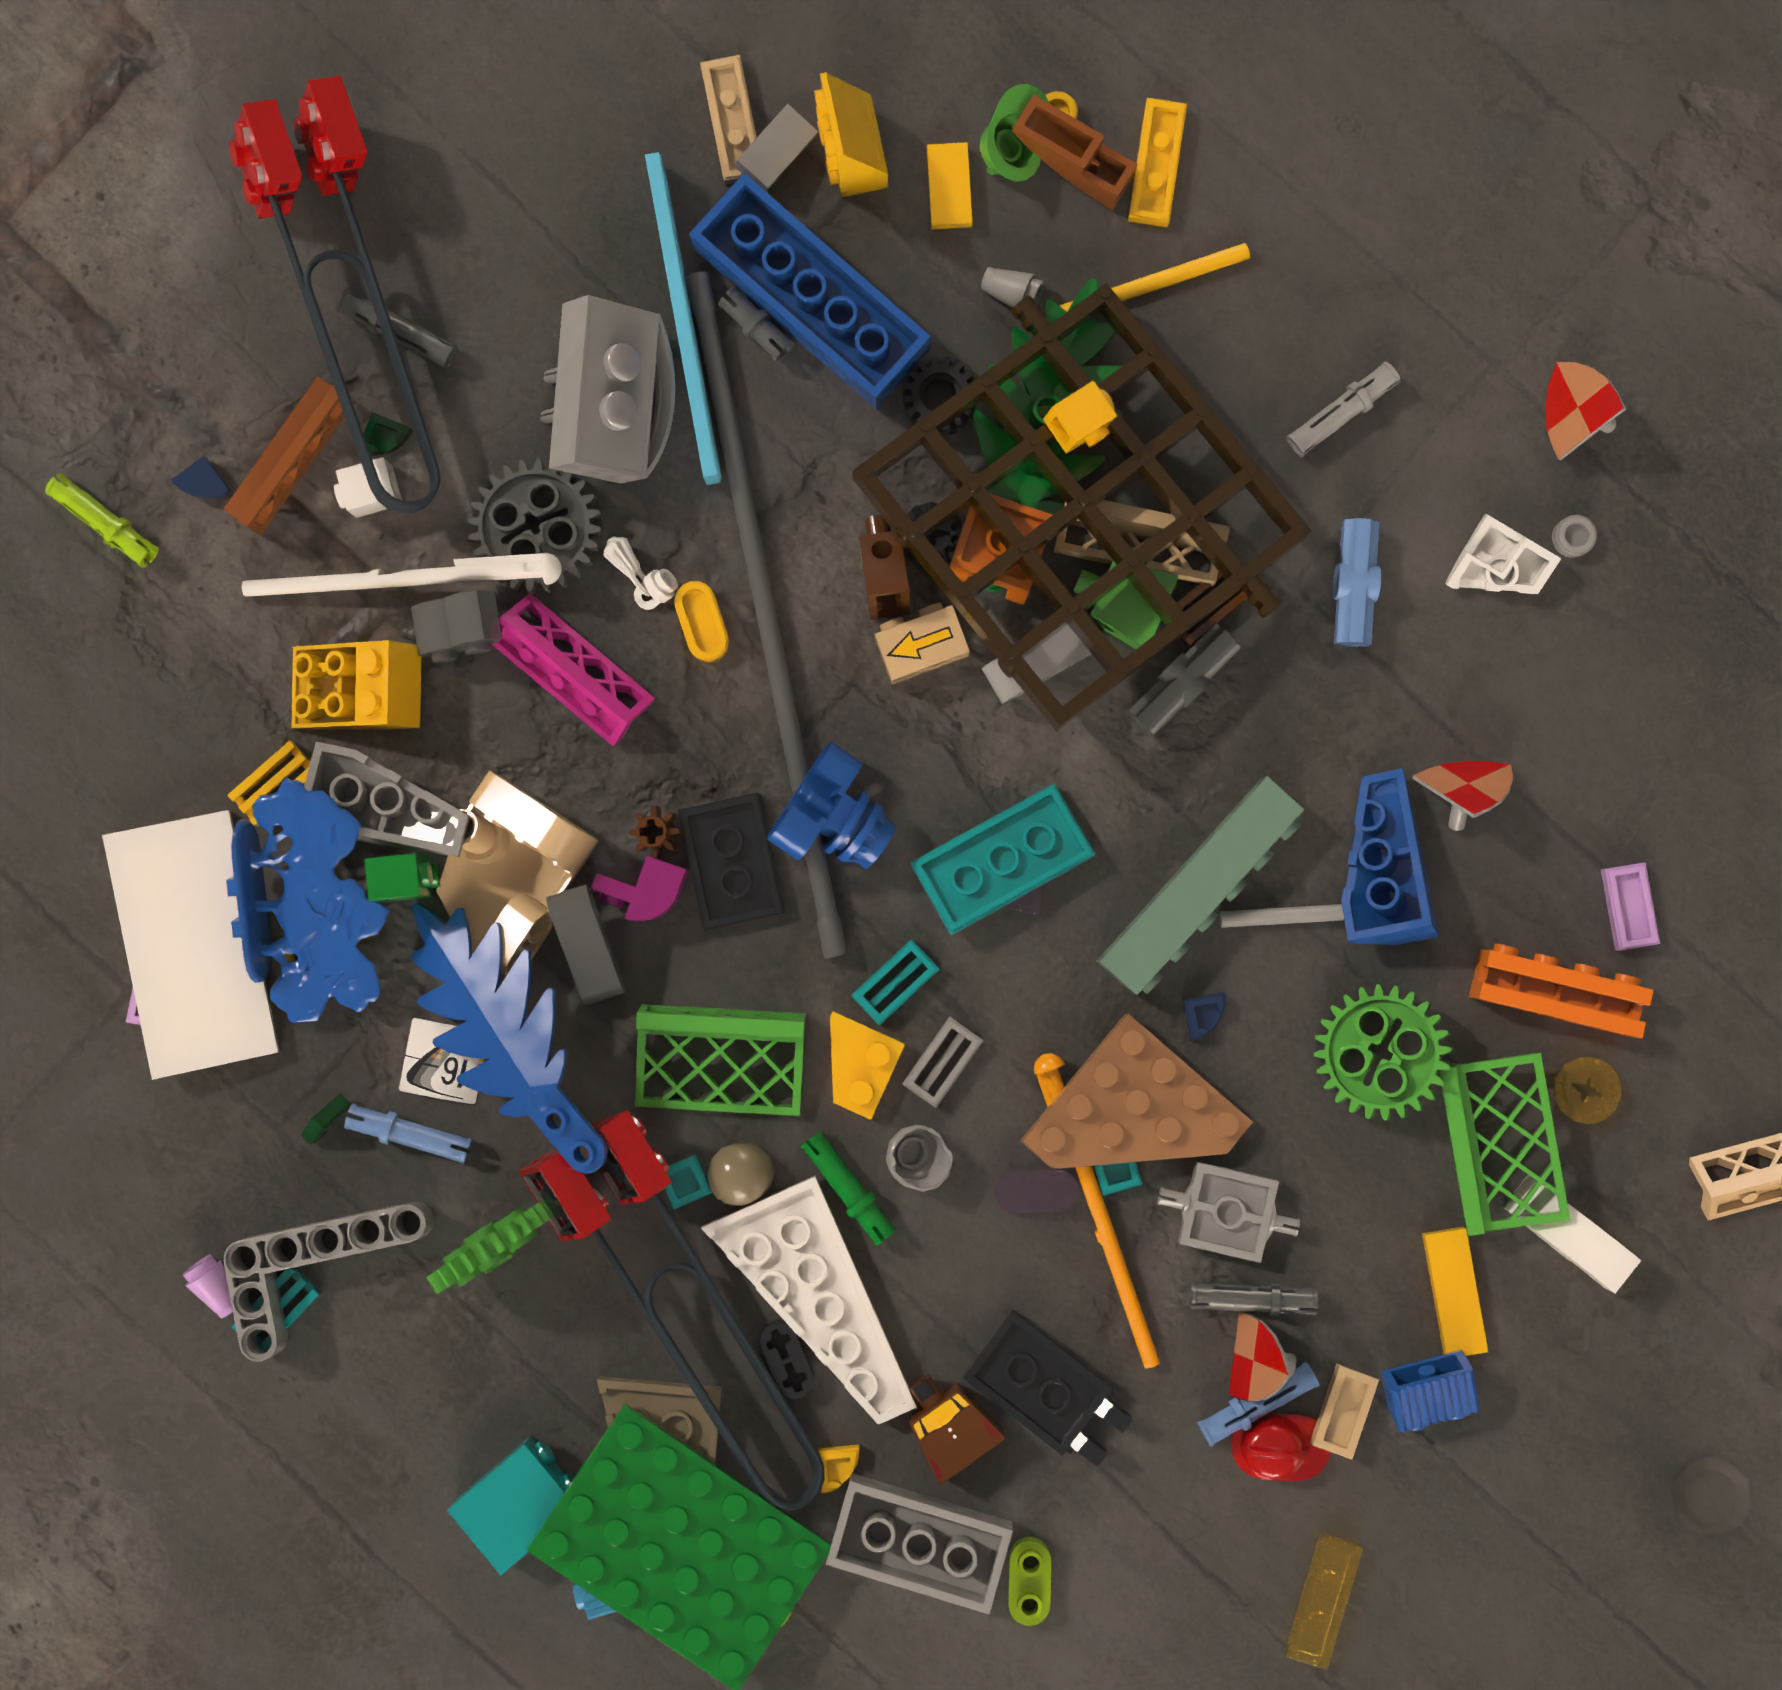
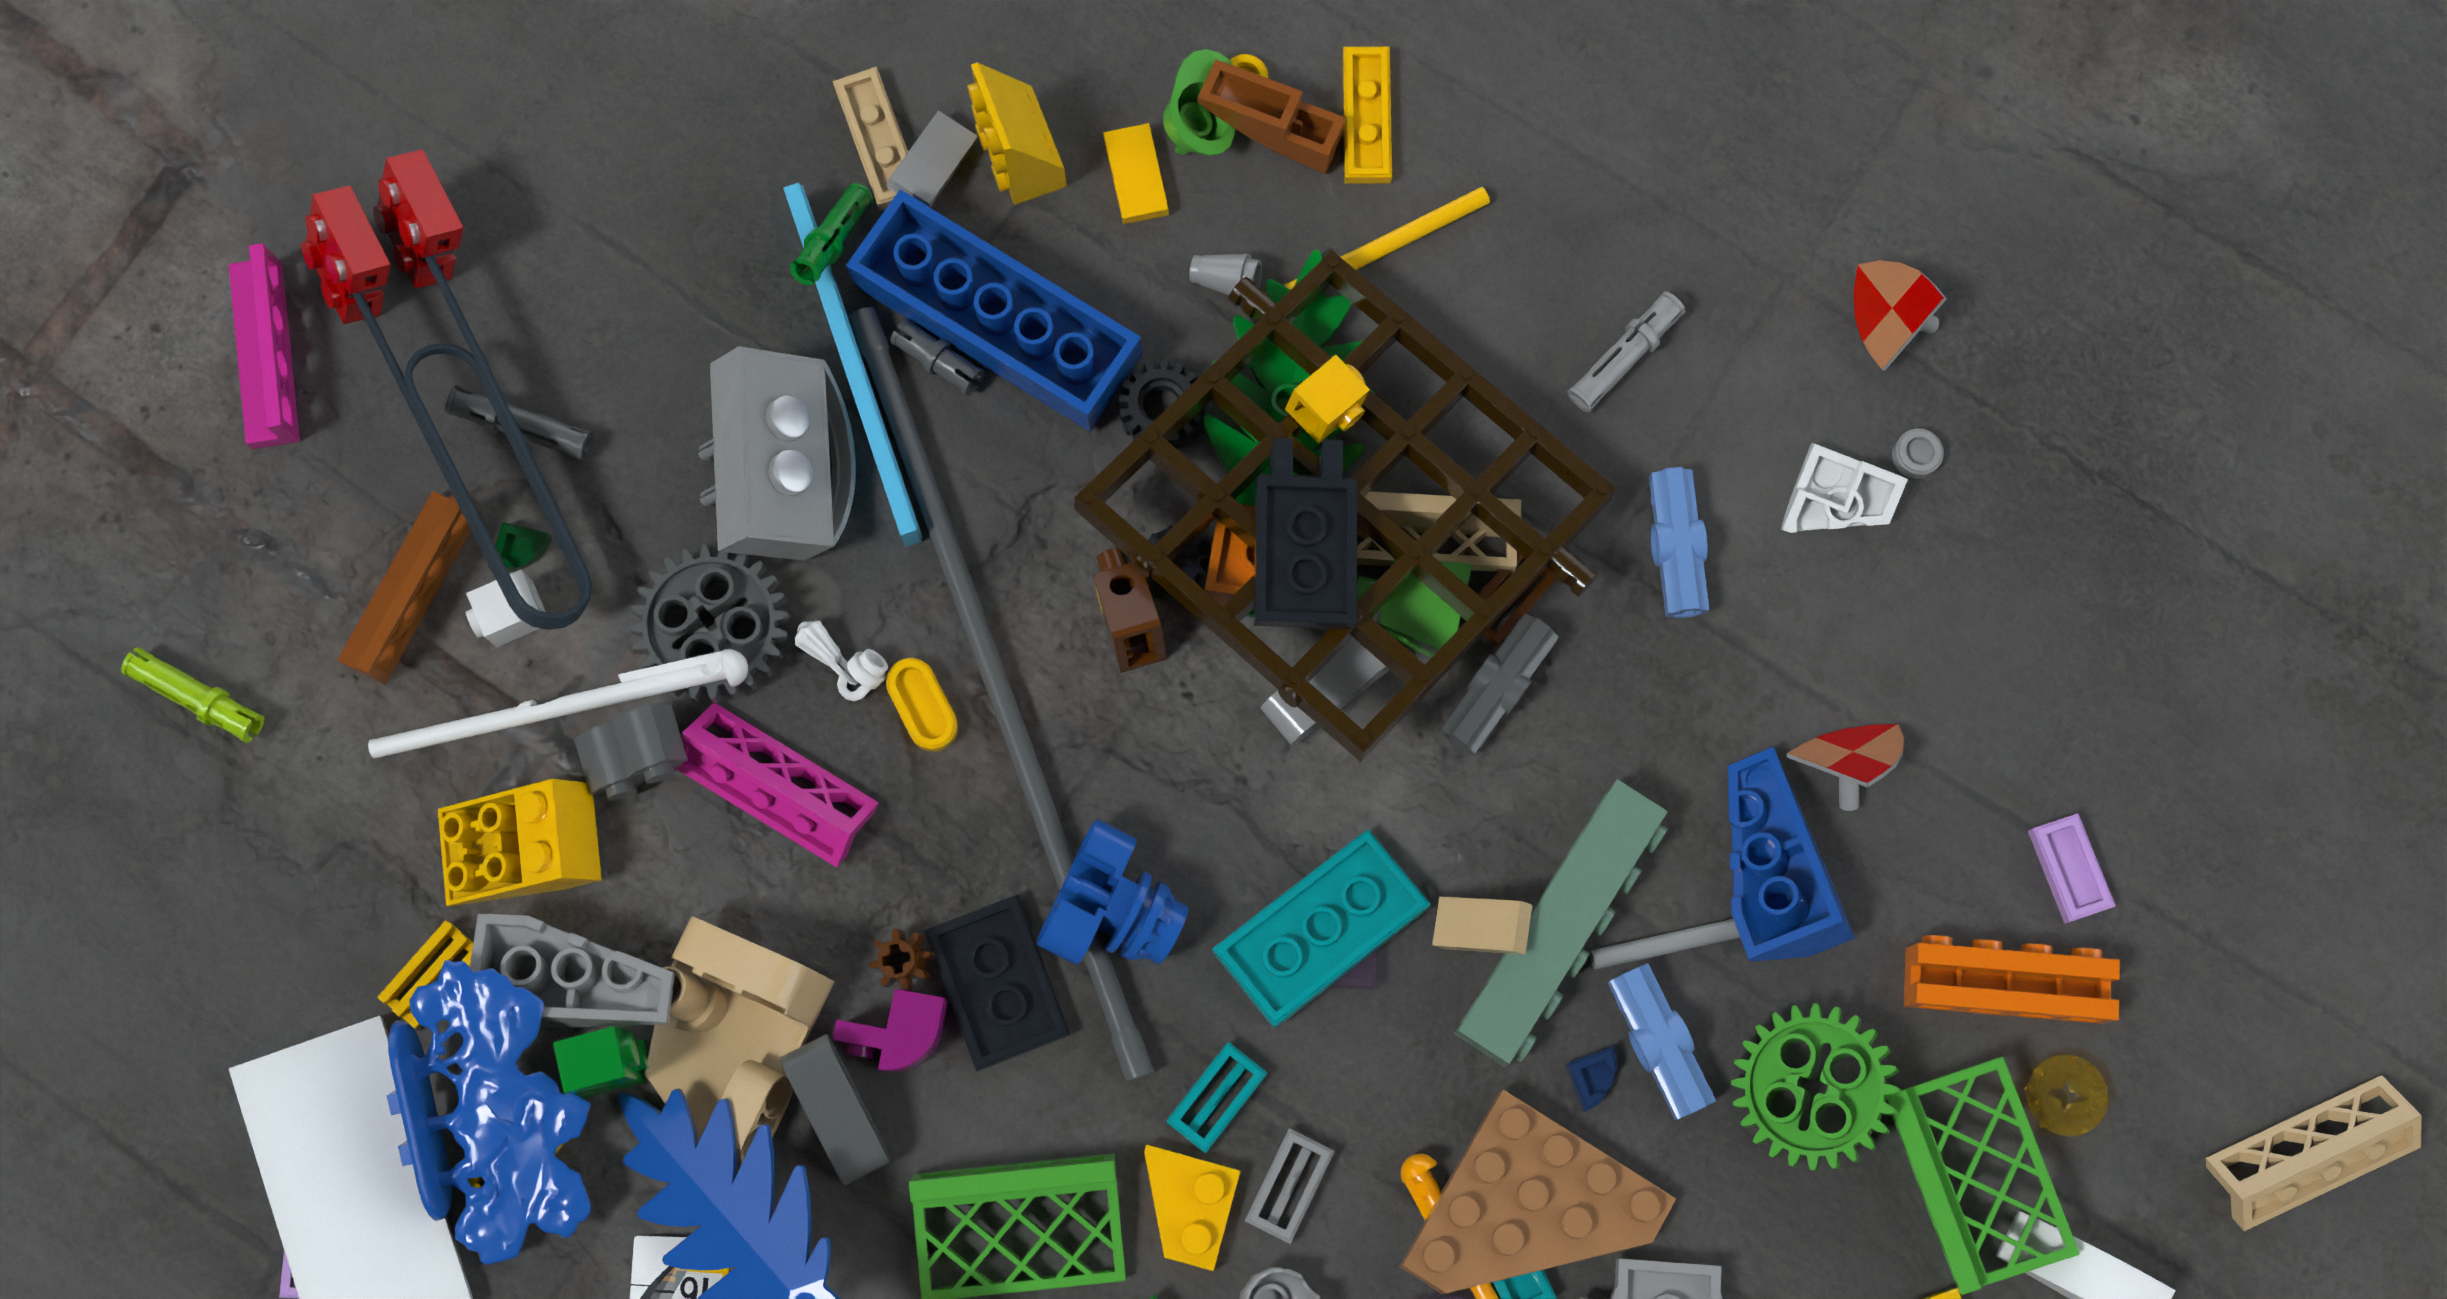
camera: 15 degrees left, 10 degrees down
dark blue tile [171,456,232,499] -> none
tan brick [875,603,970,685] -> none
none -> dark pink fence [228,243,300,449]
none -> green pin [790,183,873,285]
none -> black tile [1254,437,1357,629]
none -> tan tile [1432,896,1532,955]
none -> medium blue piece [1607,963,1716,1120]

